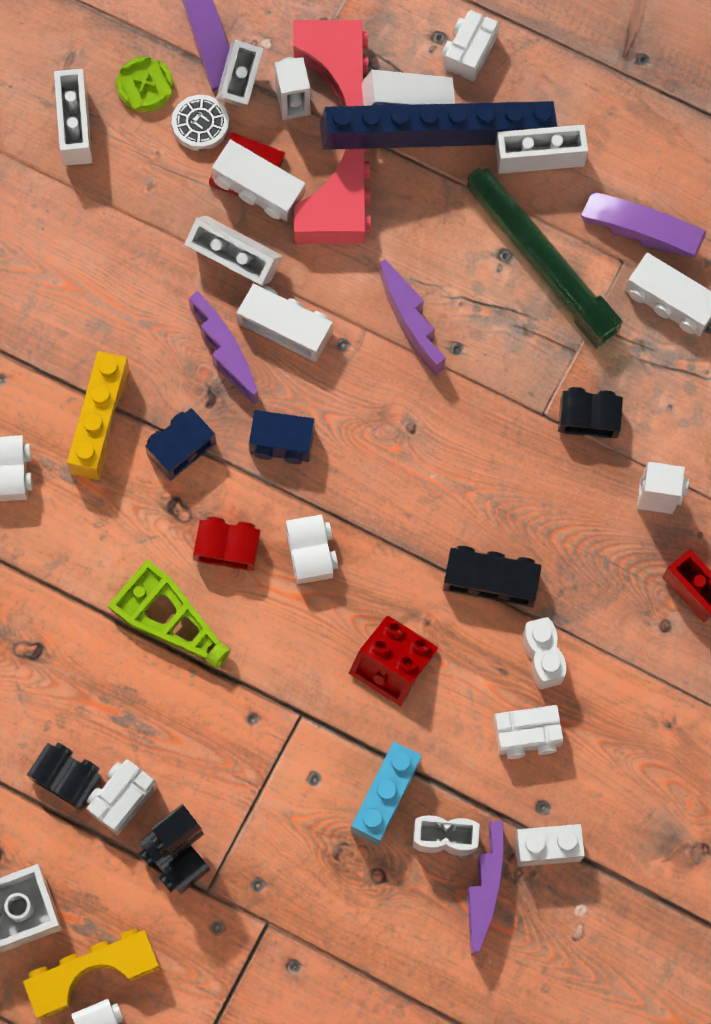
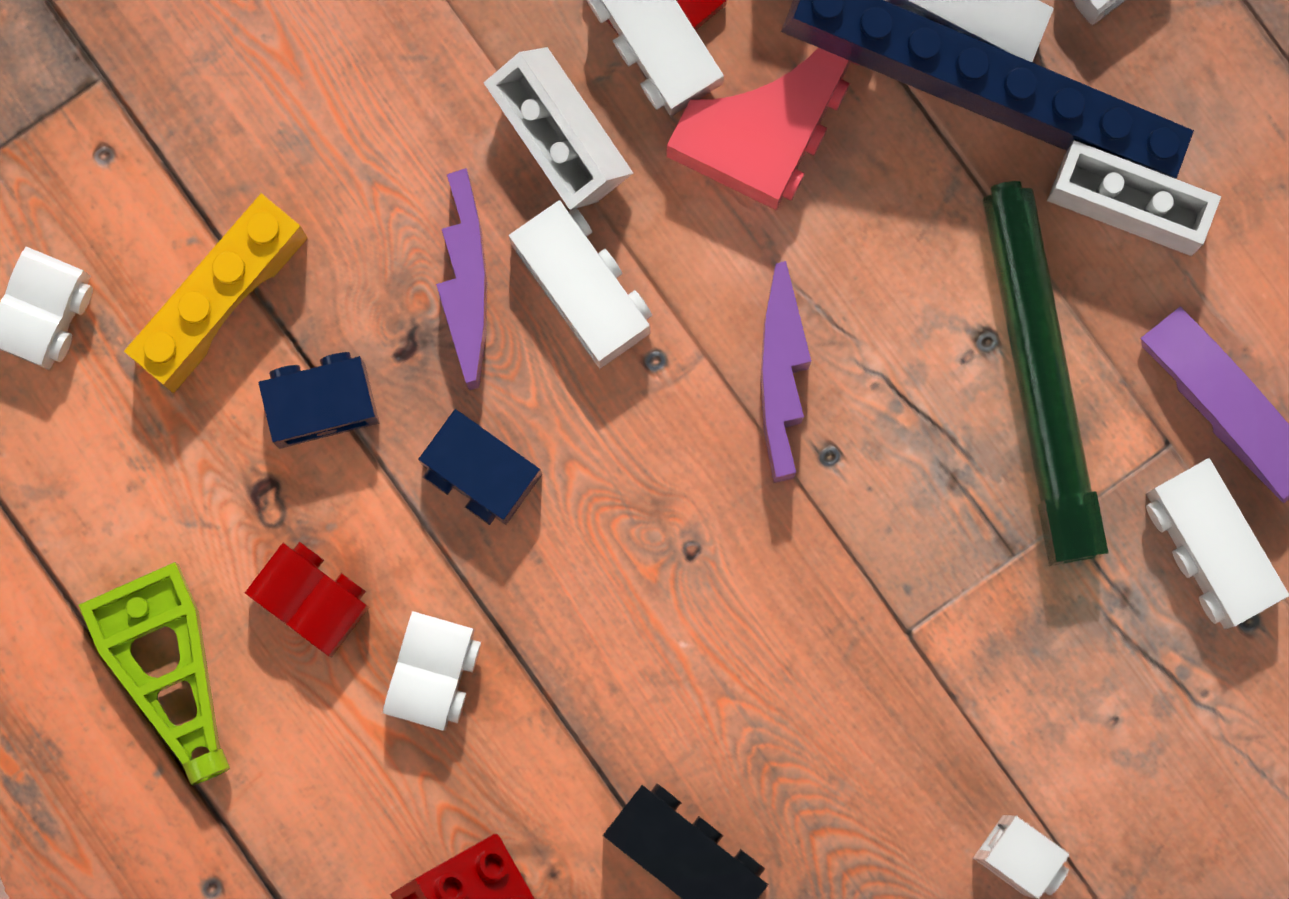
camera: 30 degrees right, 10 degrees up
black brick [558,387,623,438] -> none

